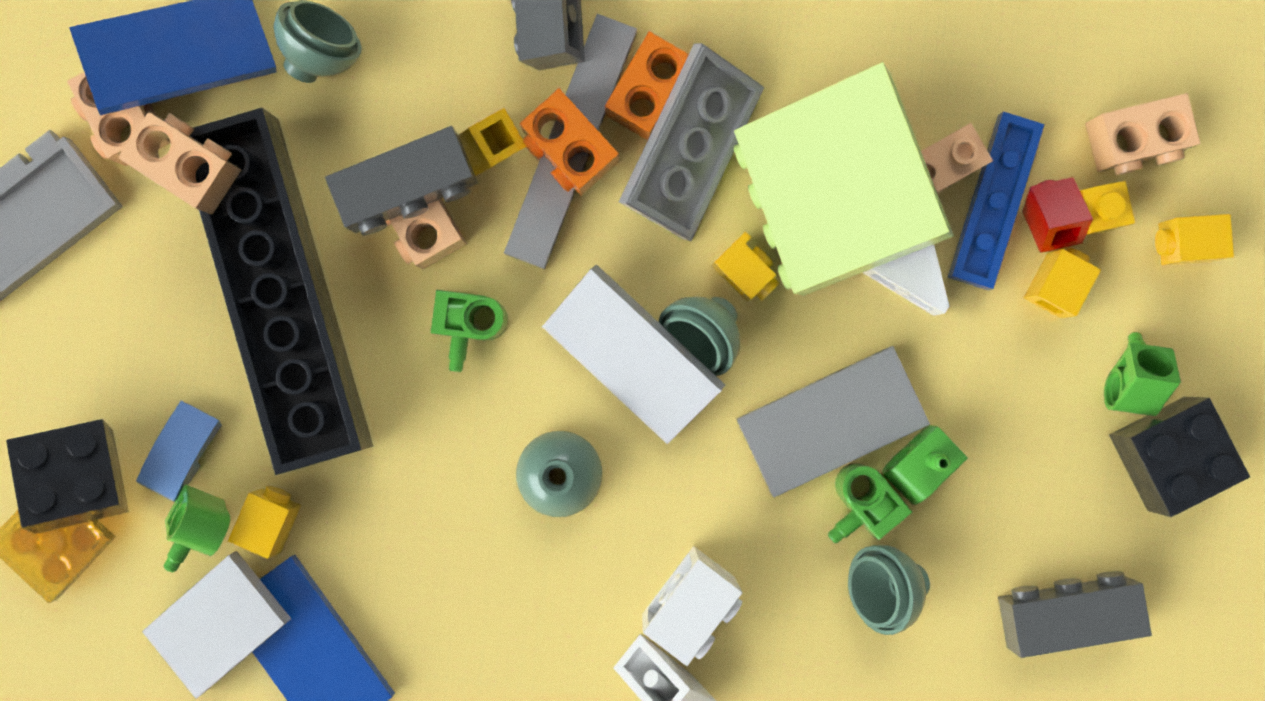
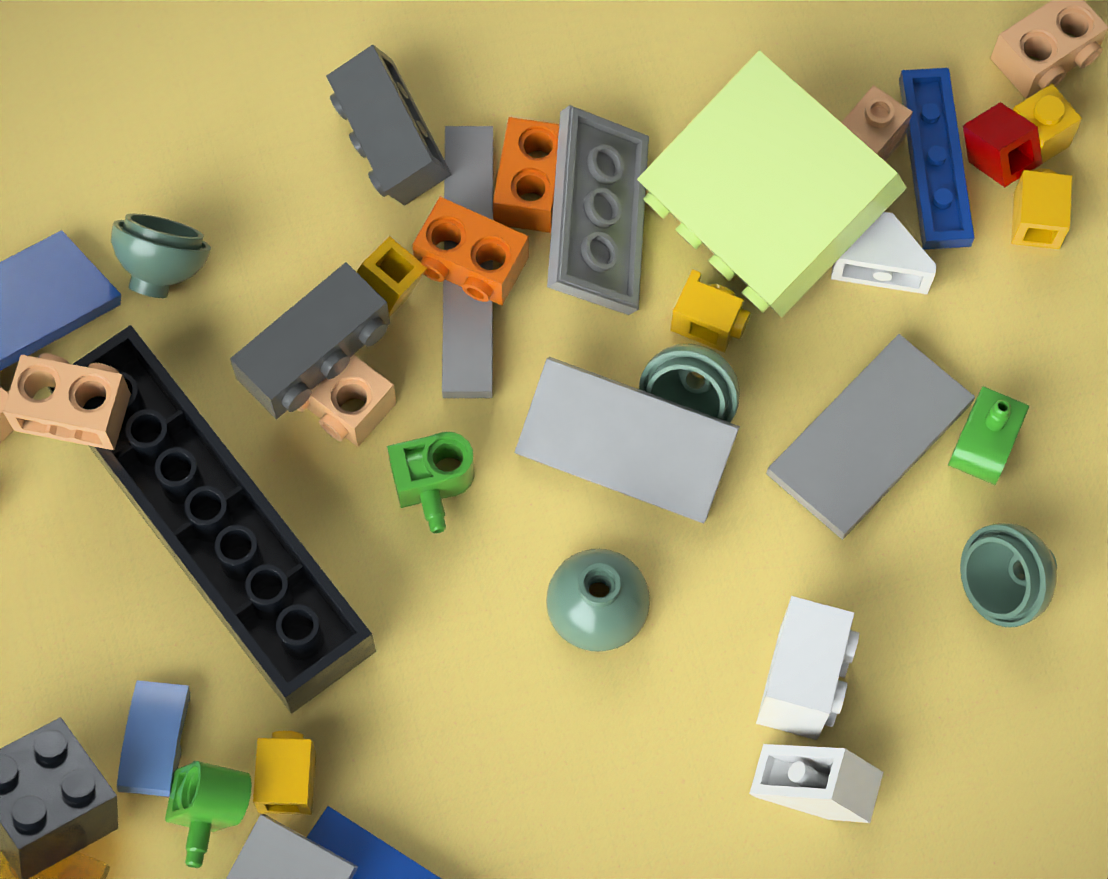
camera: 25 degrees left, 20 degrees down
bright green piece [828,463,912,543] -> none

